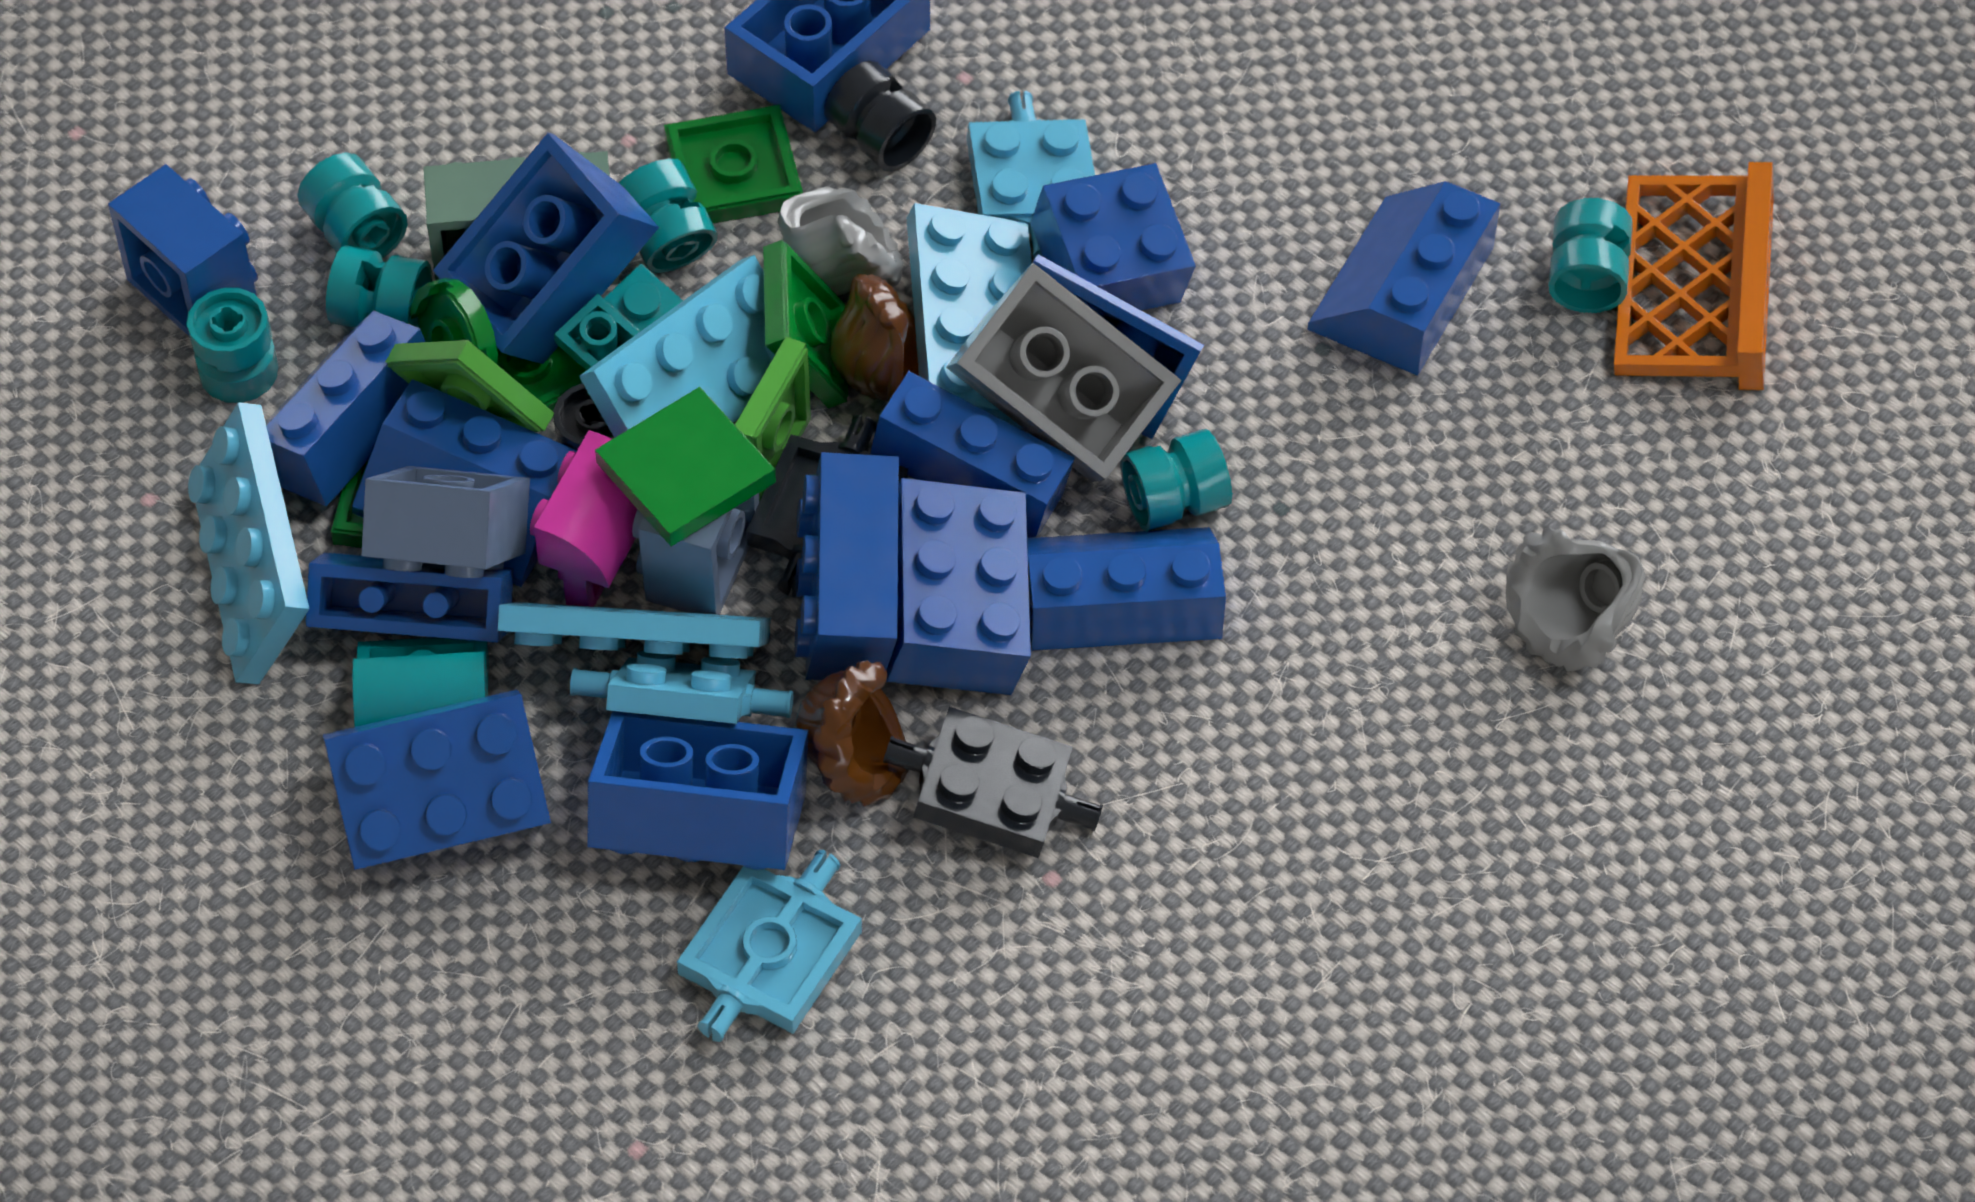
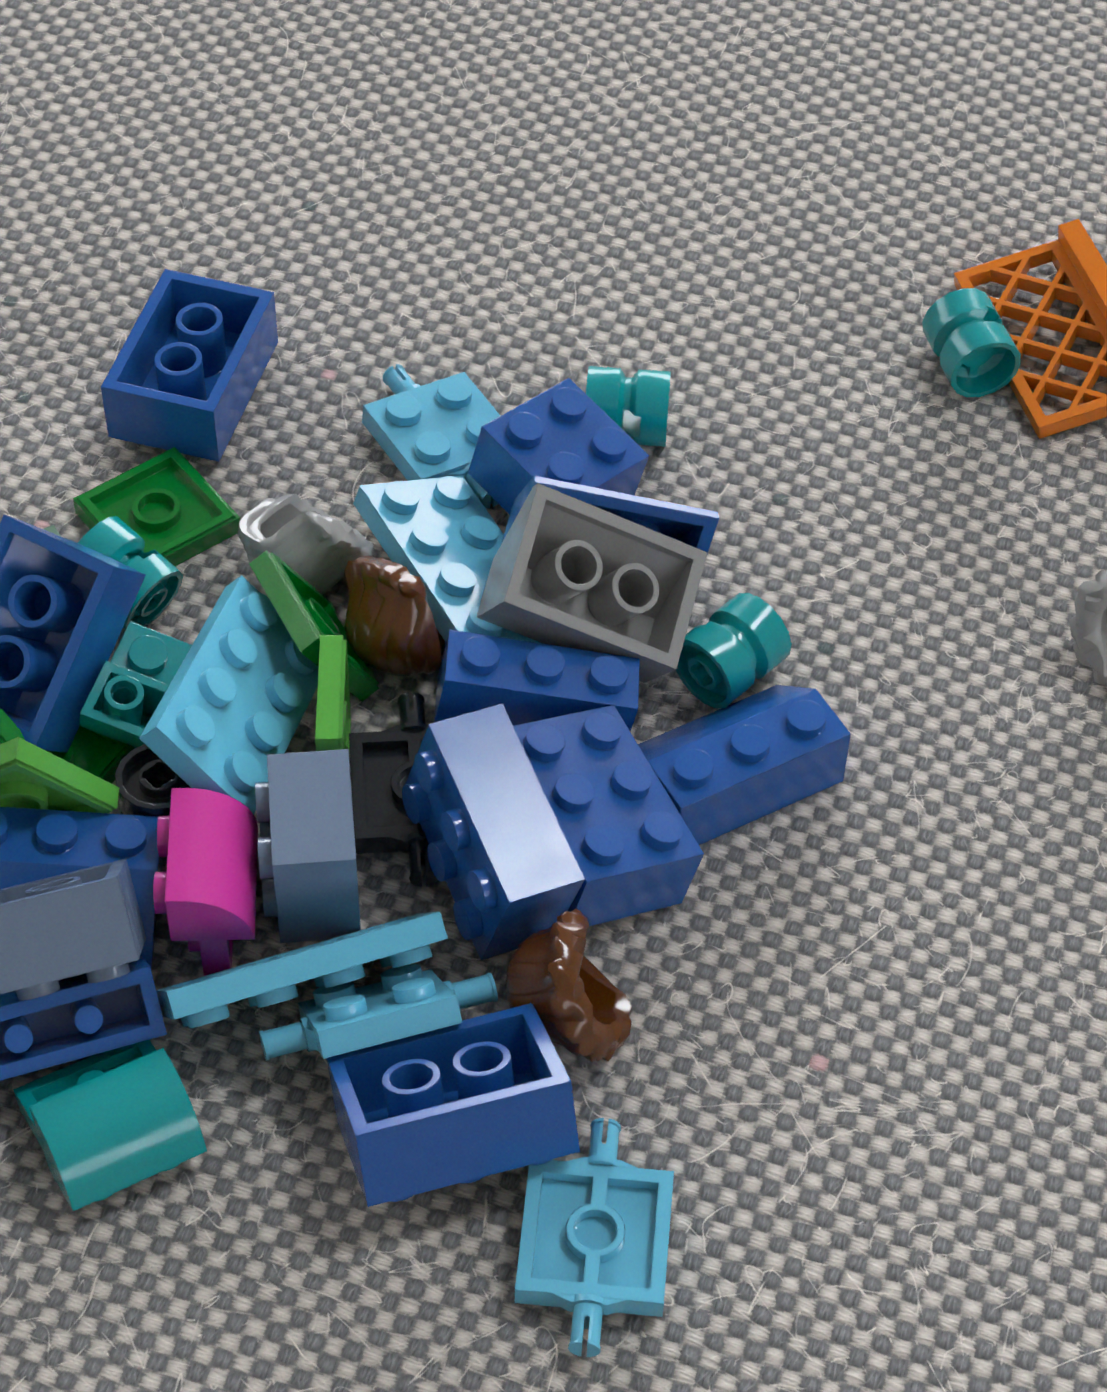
camera: 25 degrees left, 5 degrees down
blue brick [323,690,551,870] -> none
green tile [595,387,776,547] -> none
black wheel [824,60,936,172] -> none
plate [882,706,1103,858] -> none
blue slope [1307,181,1501,376] -> none
none -> teal wheel [586,366,671,447]

